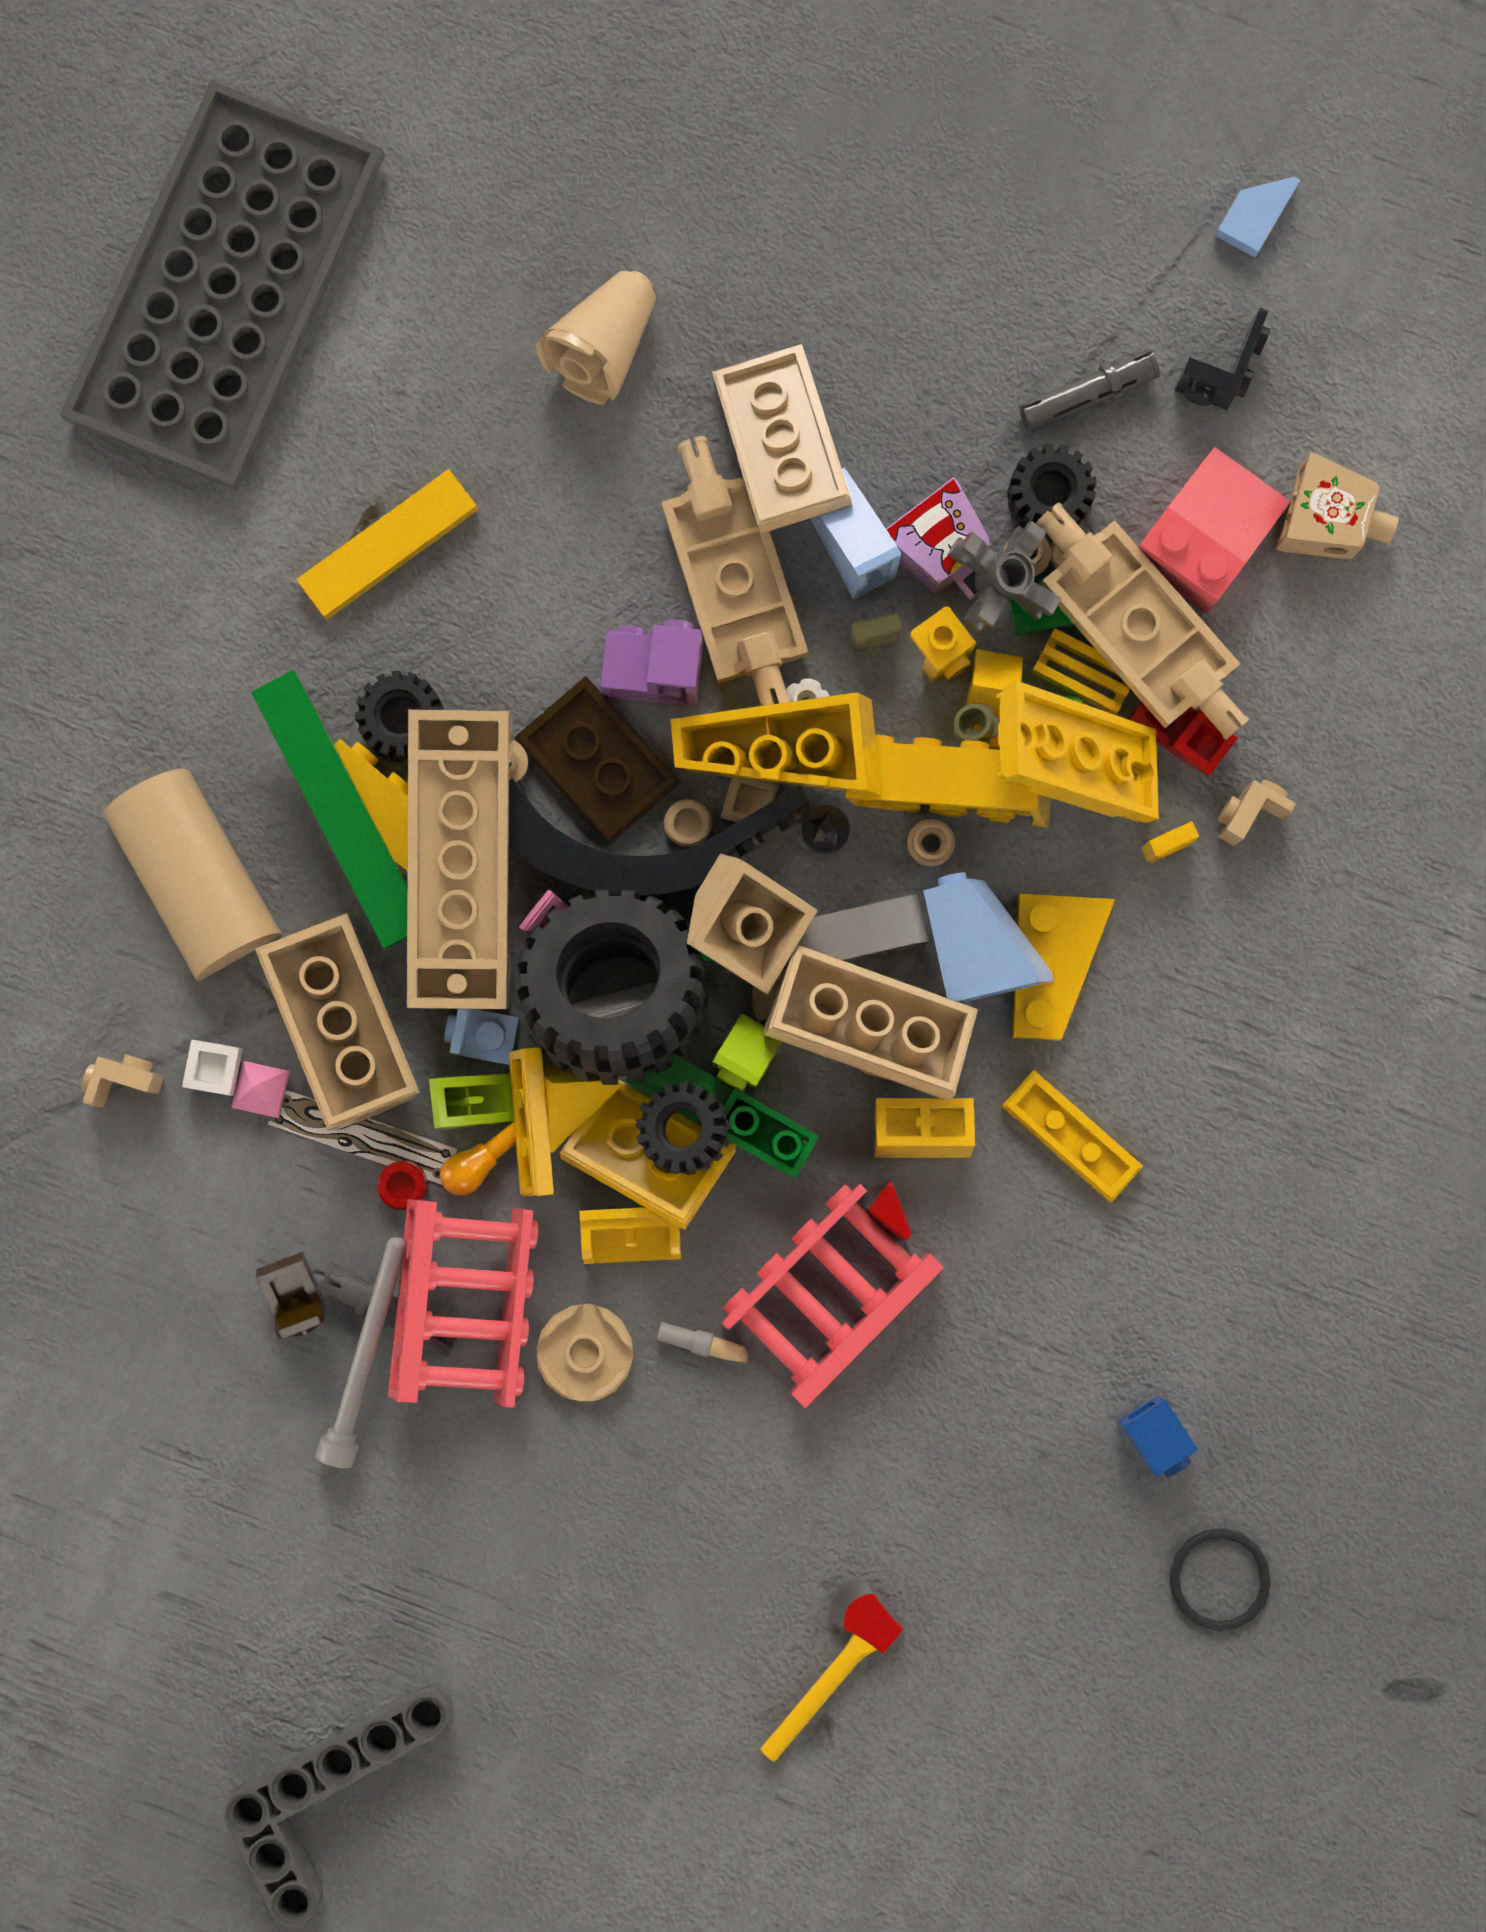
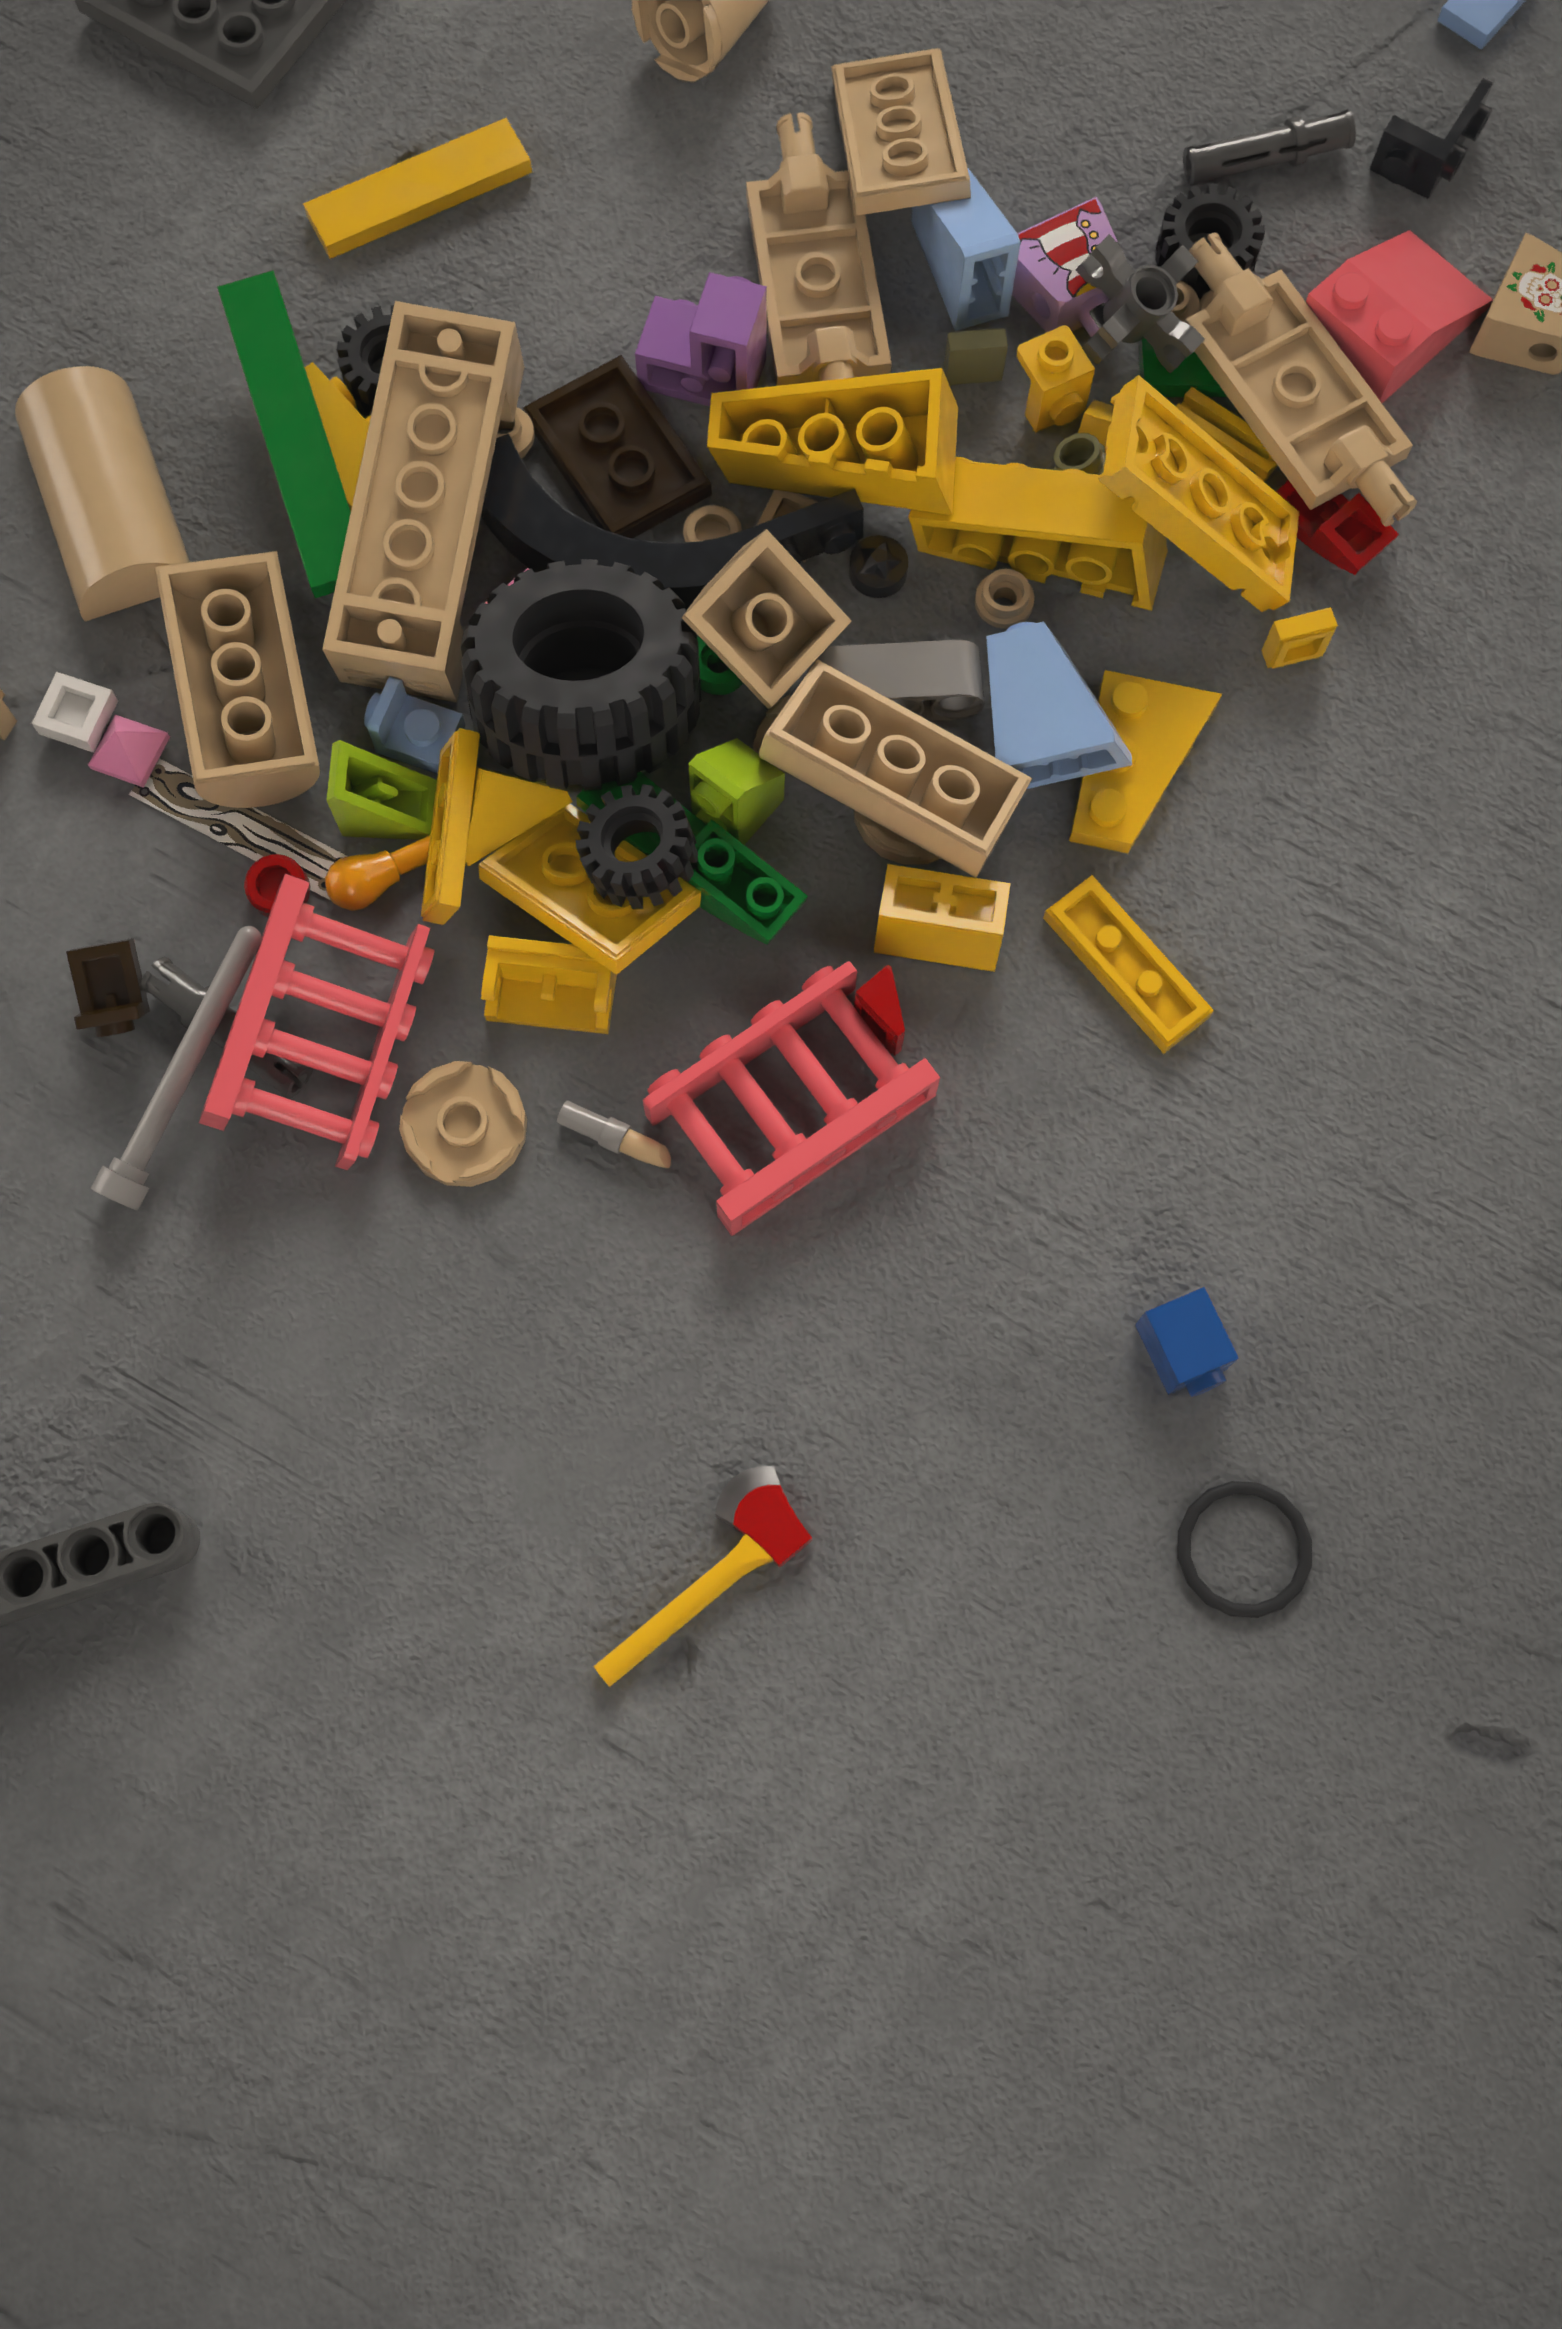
camera: 10 degrees right, 10 degrees down
tan bracket [1217,780,1296,846] -> none

